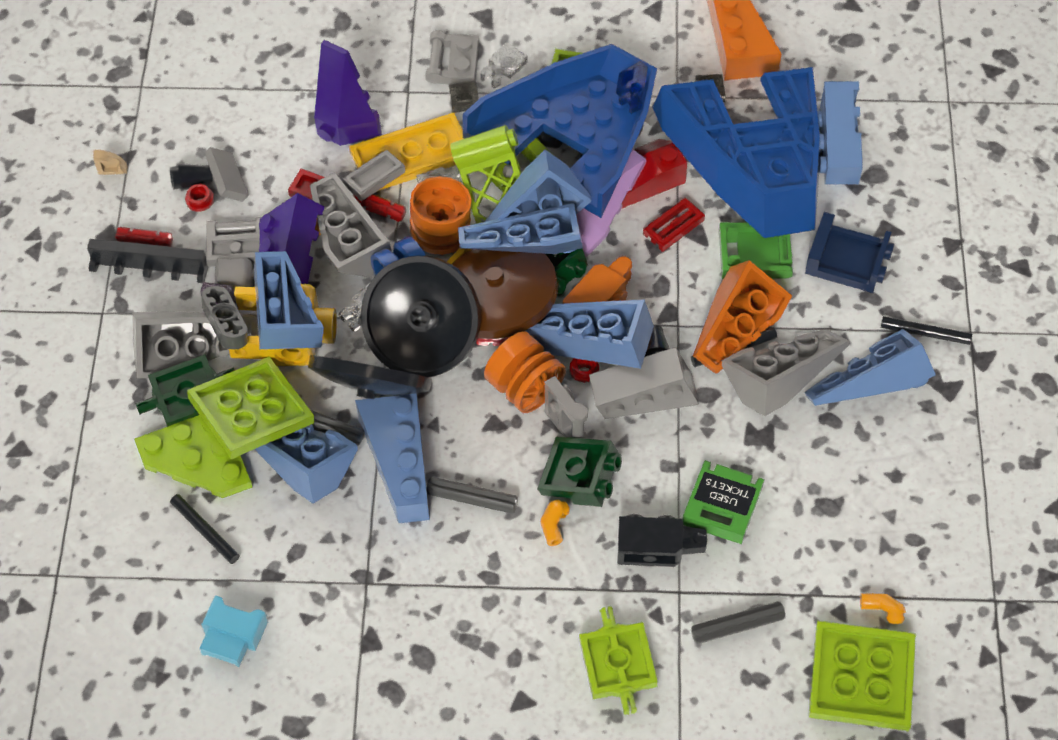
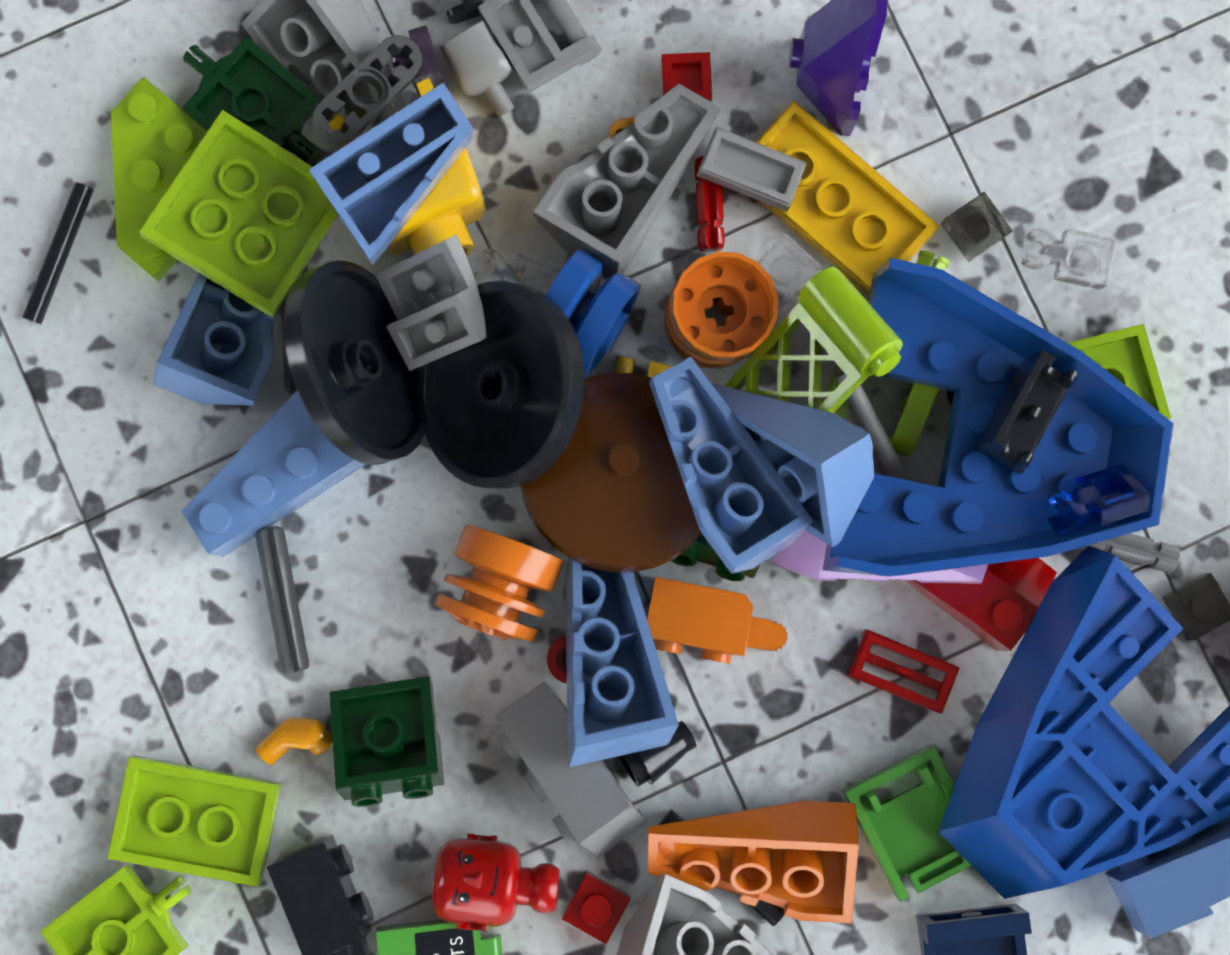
camera: 60 degrees right, 25 degrees up
dark purple wedge [259,193,324,284] -> none
light grey plate [426,30,479,85] -> none
light grey plate [545,376,588,439] -> none
none -> lime plate [107,755,282,887]
none -> light grey slope [375,235,487,371]
none -> red piece [432,833,560,931]
none -> red plate [562,871,631,944]
none -> black hinge [975,350,1078,474]

